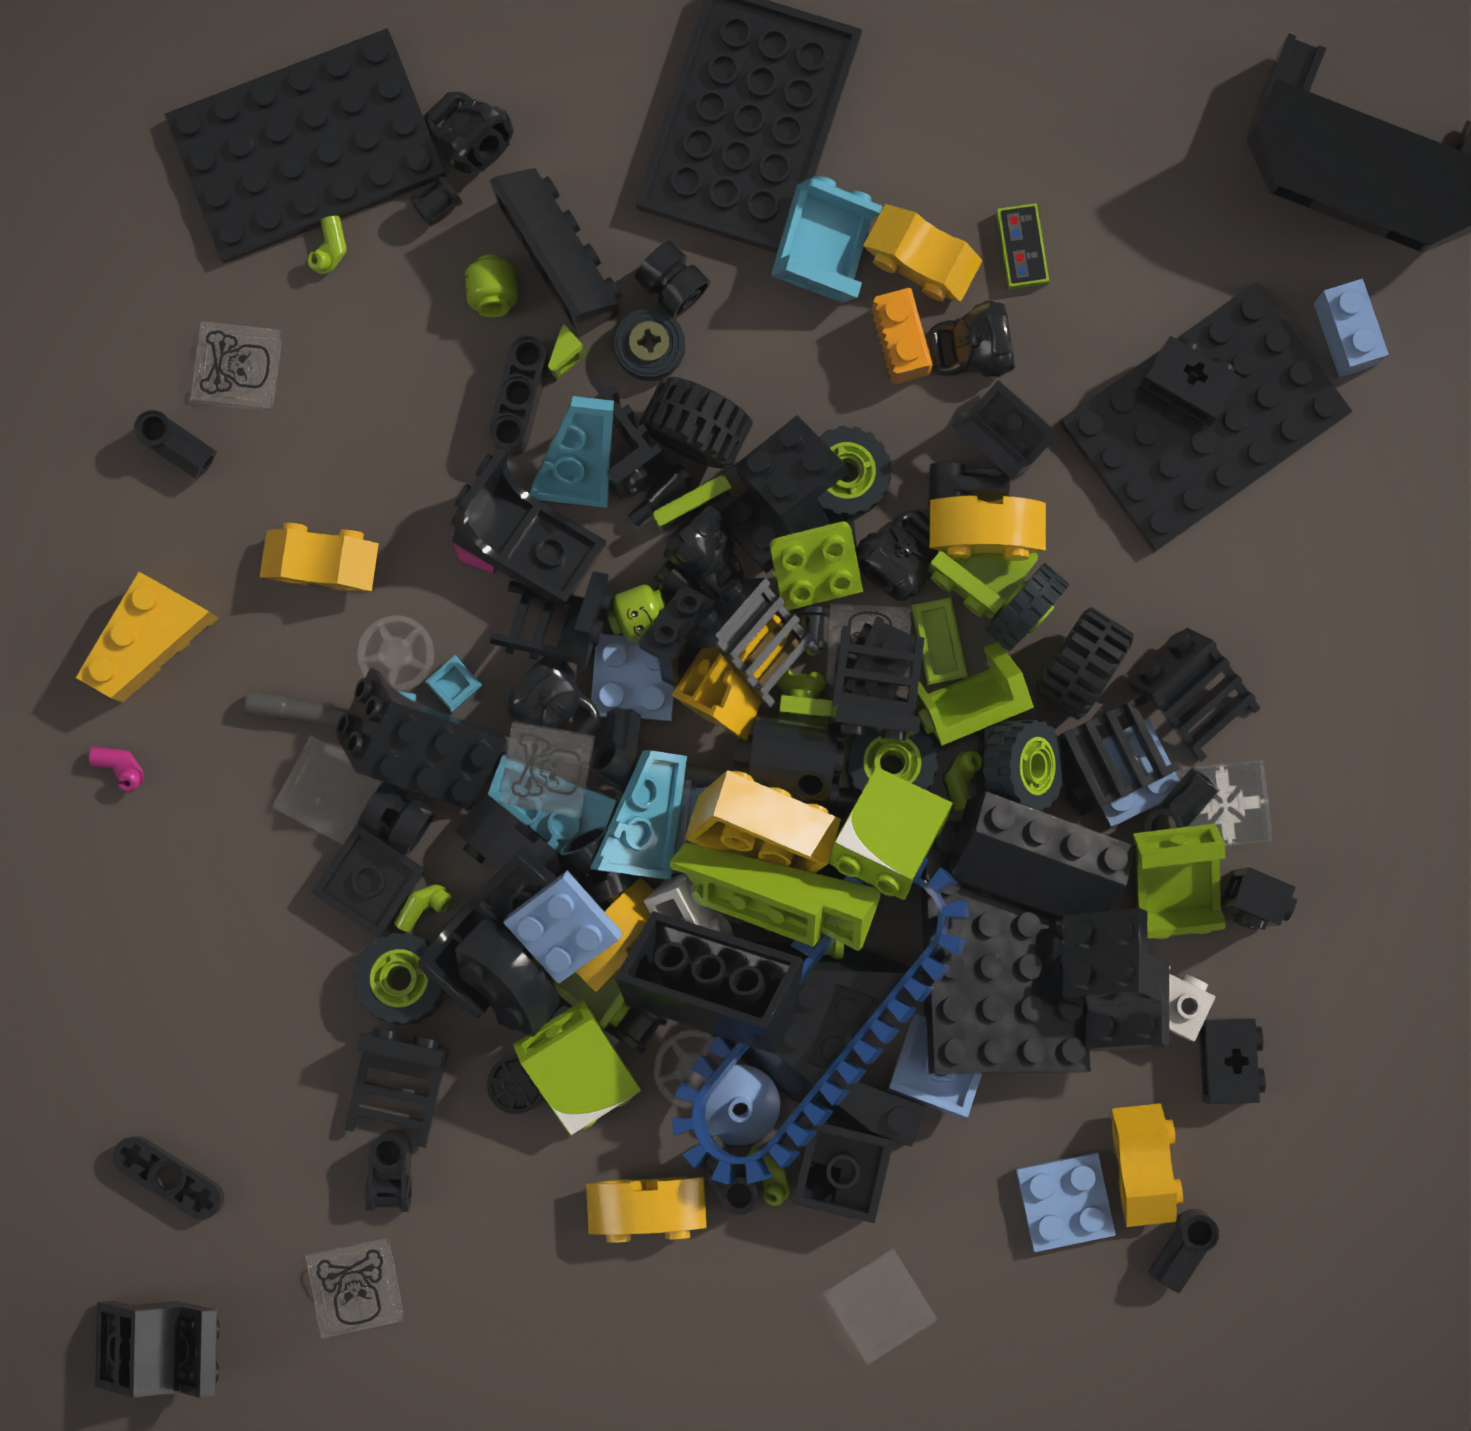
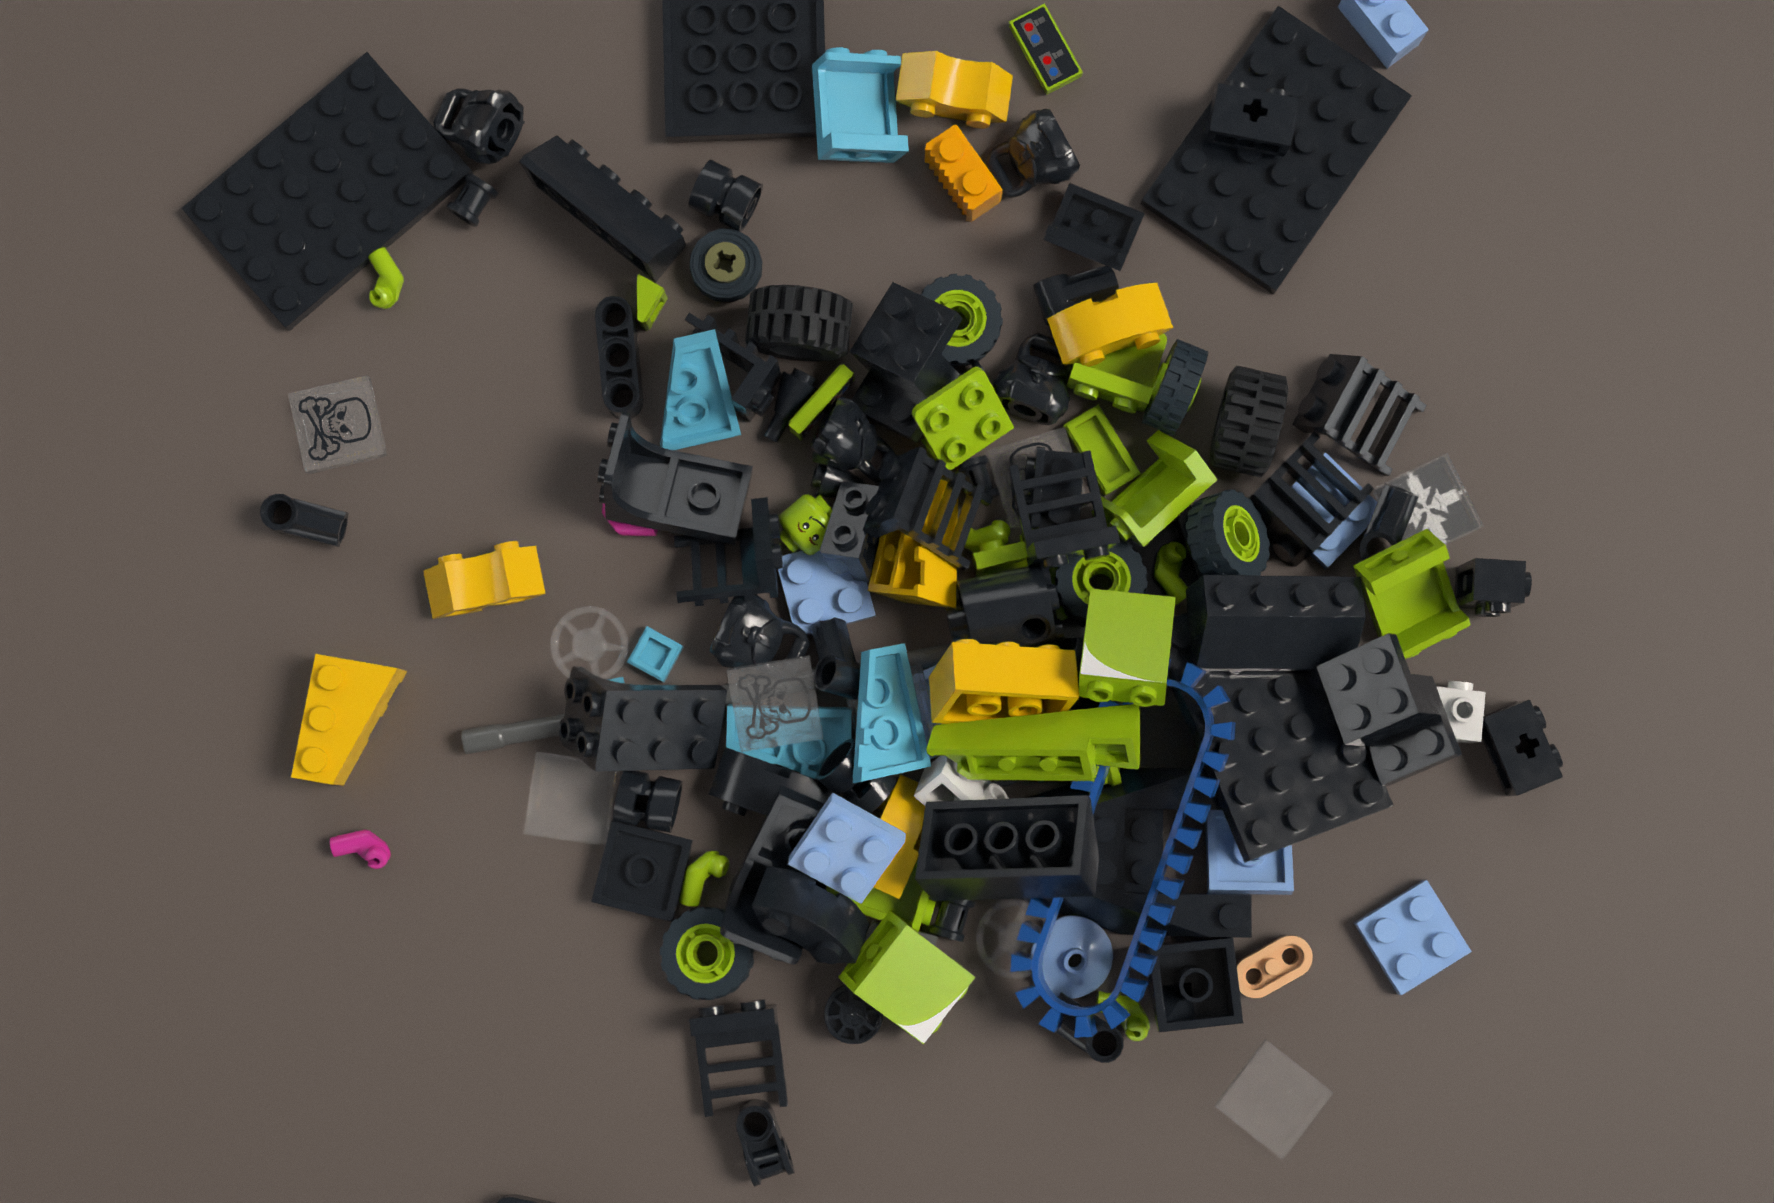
camera: 20 degrees left, 0 degrees up
lime head [464,254,519,318] -> none
yellow brick [586,1176,707,1243] -> none
yellow brick [1112,1103,1183,1227] -> none
black piece [1148,1209,1219,1294] -> none
none -> light nougat plate [1236,935,1313,998]

